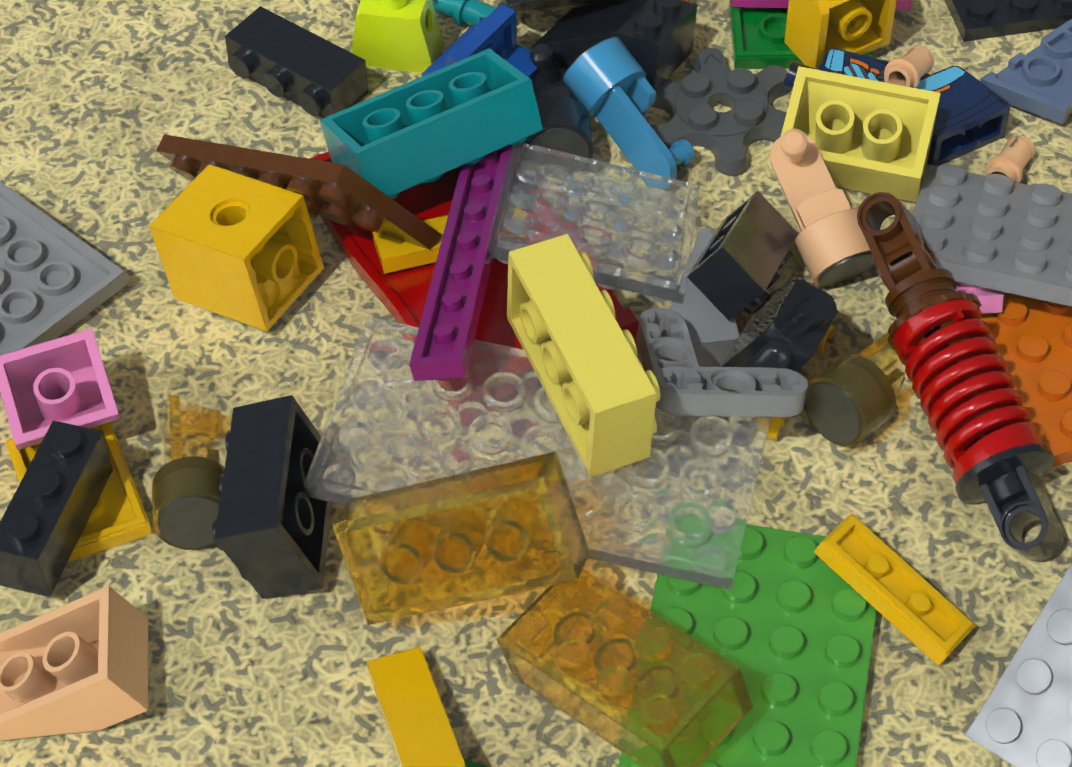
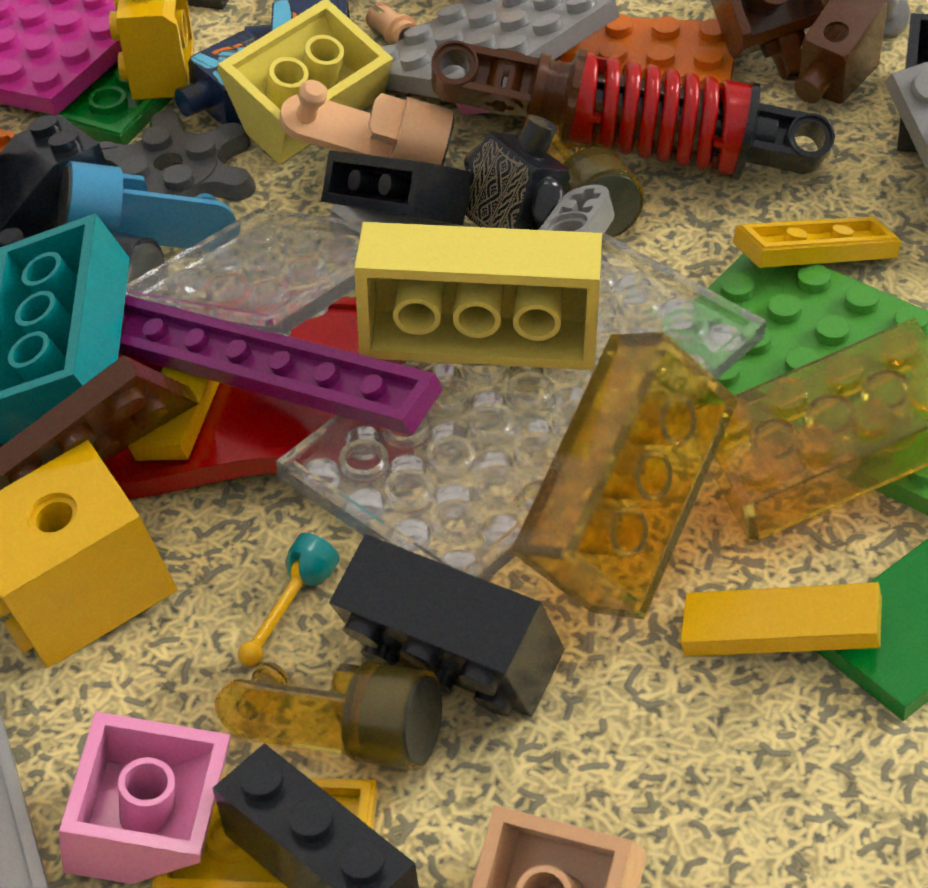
camera: 60 degrees left, 5 degrees down
light nougat pin [884,45,934,88] -> none
none -> hinge [238,533,340,666]

